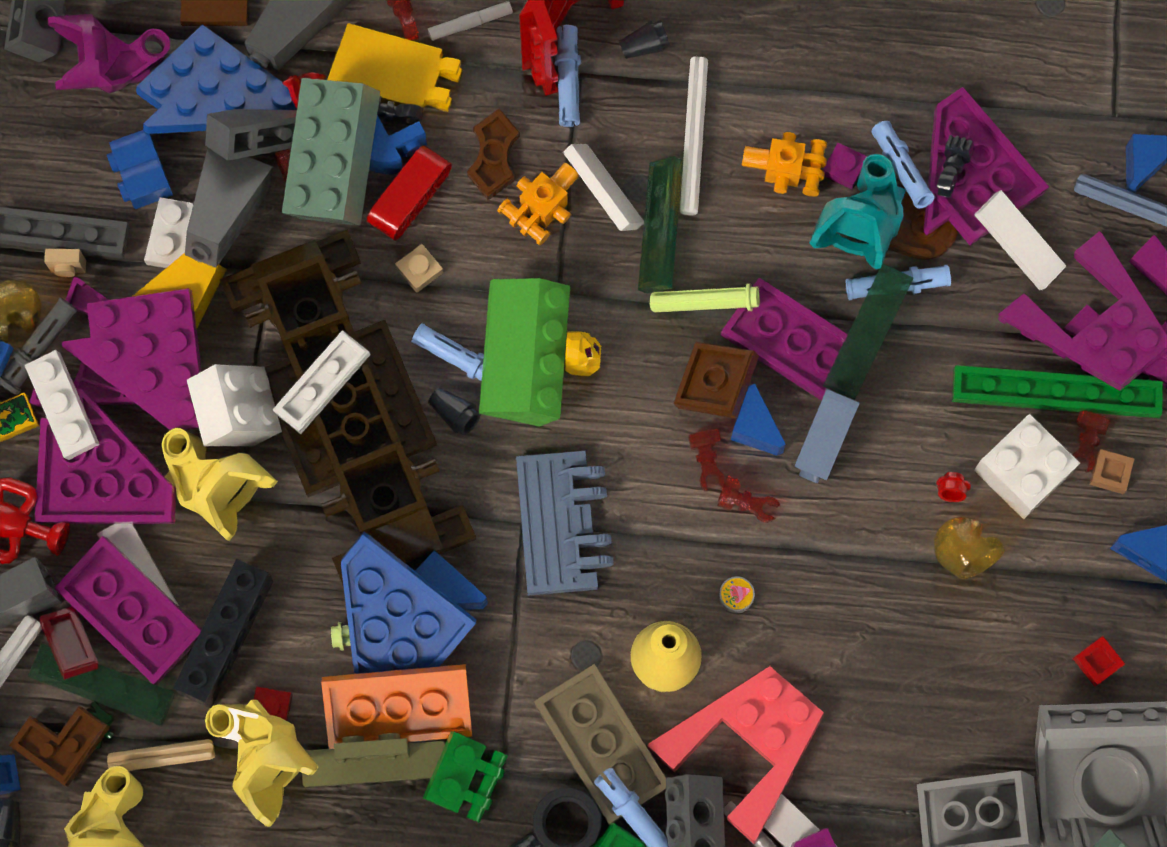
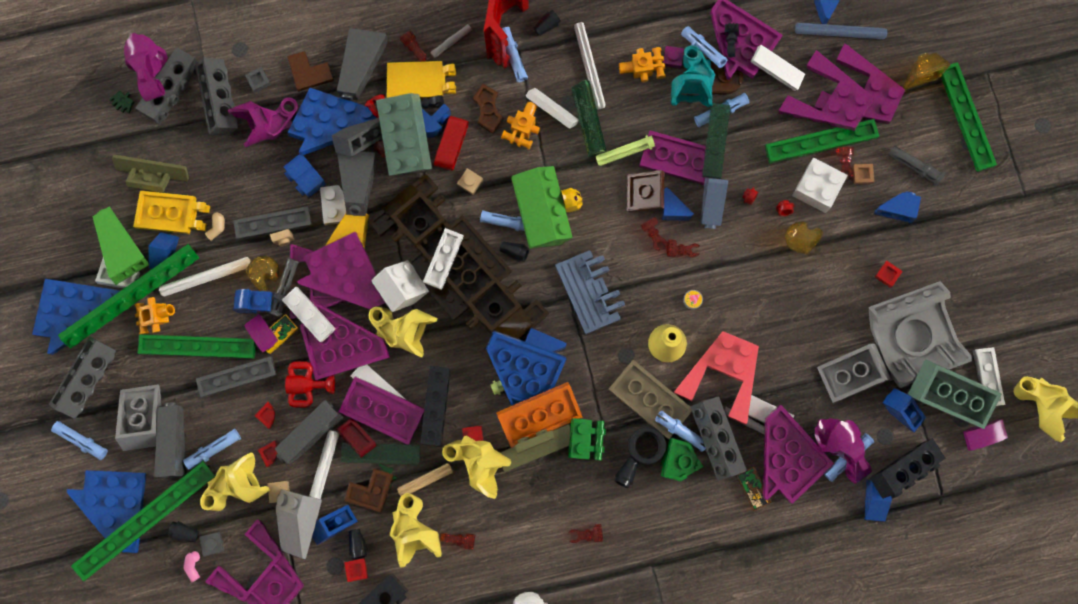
camera: 15 degrees left, 5 degrees up
none -> red plate [742,187,759,205]

